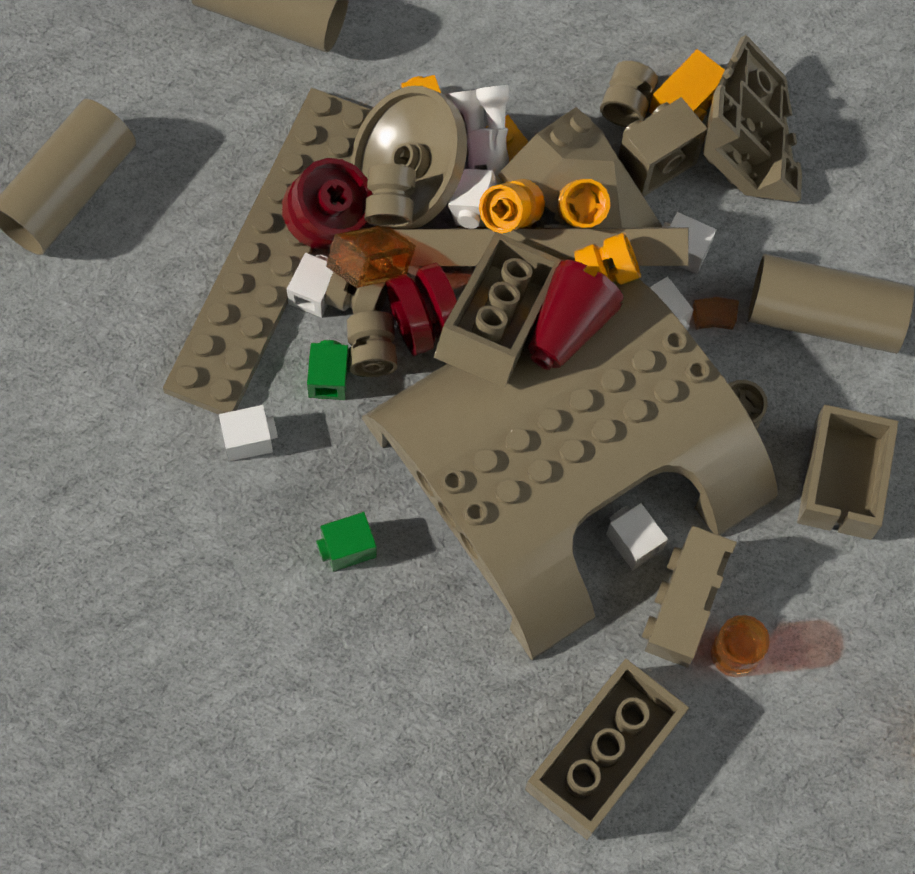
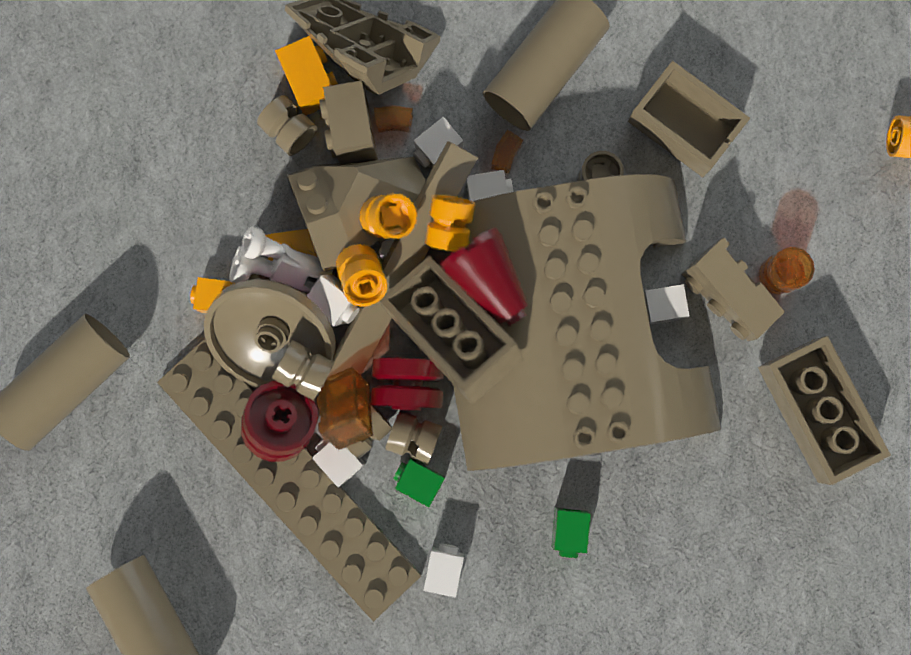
camera: 55 degrees left, 15 degrees up
none -> clear orange piece [374,105,414,133]

